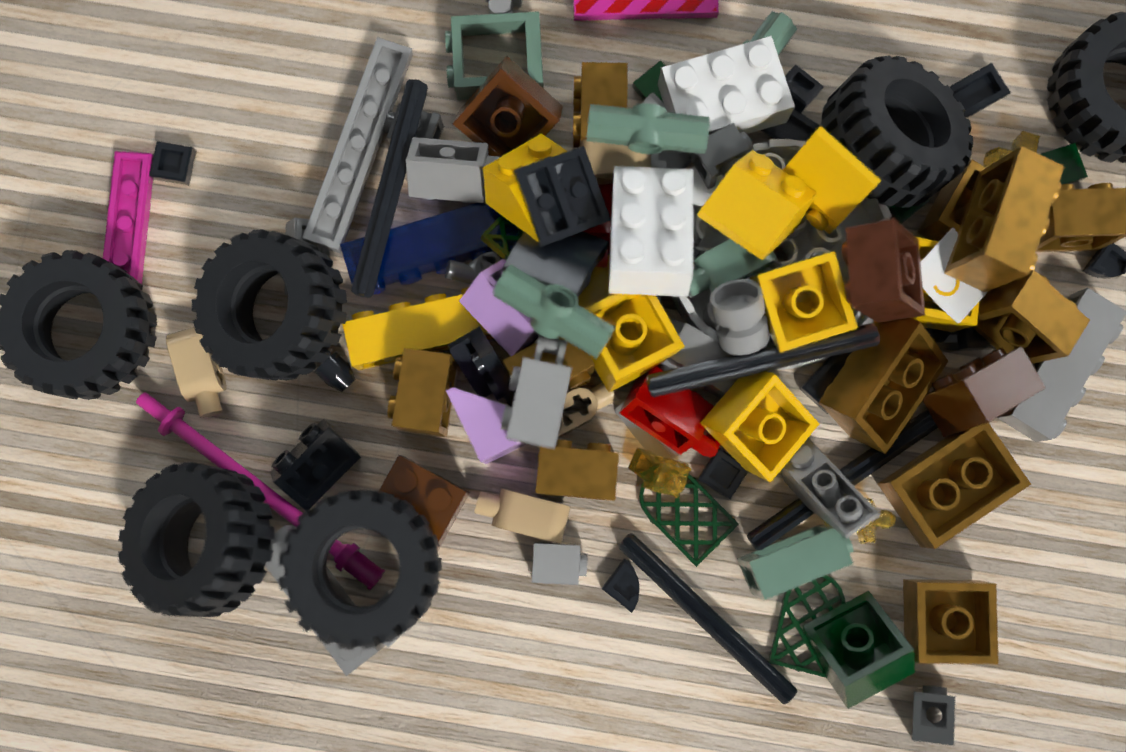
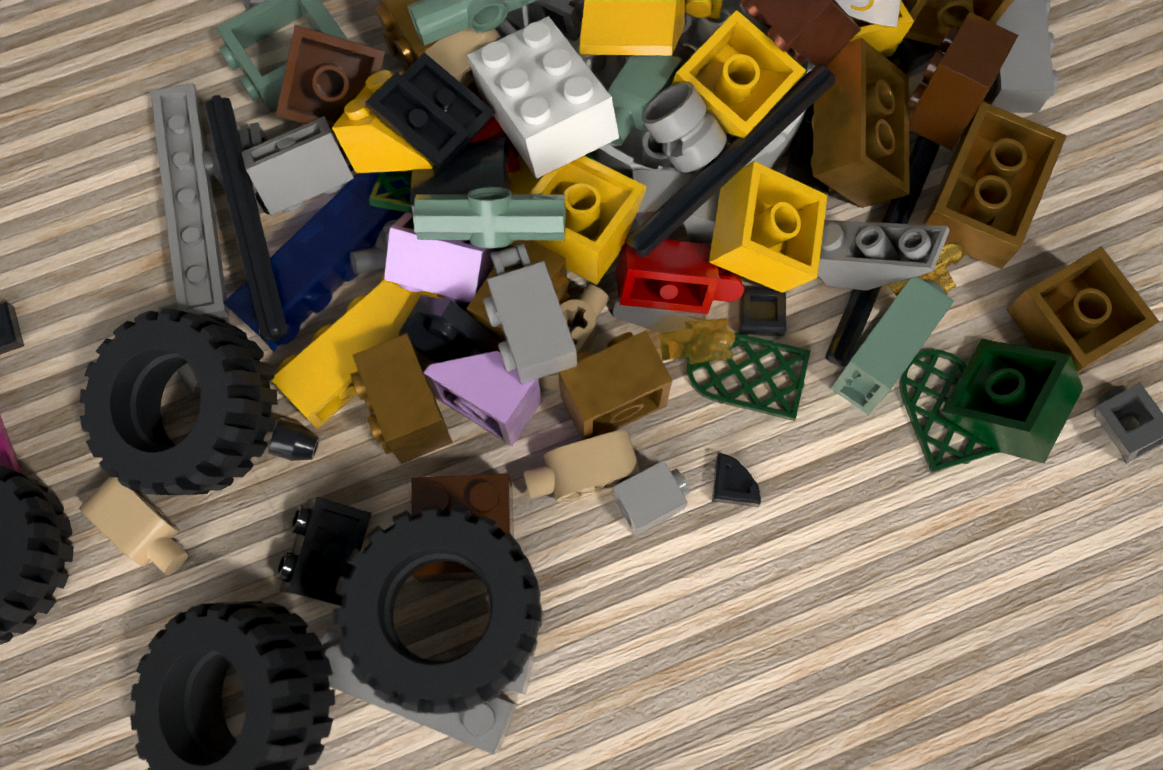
camera: 30 degrees left, 10 degrees down
dark pink bar [136,392,386,590] -> none
black axle [619,533,797,705] -> none

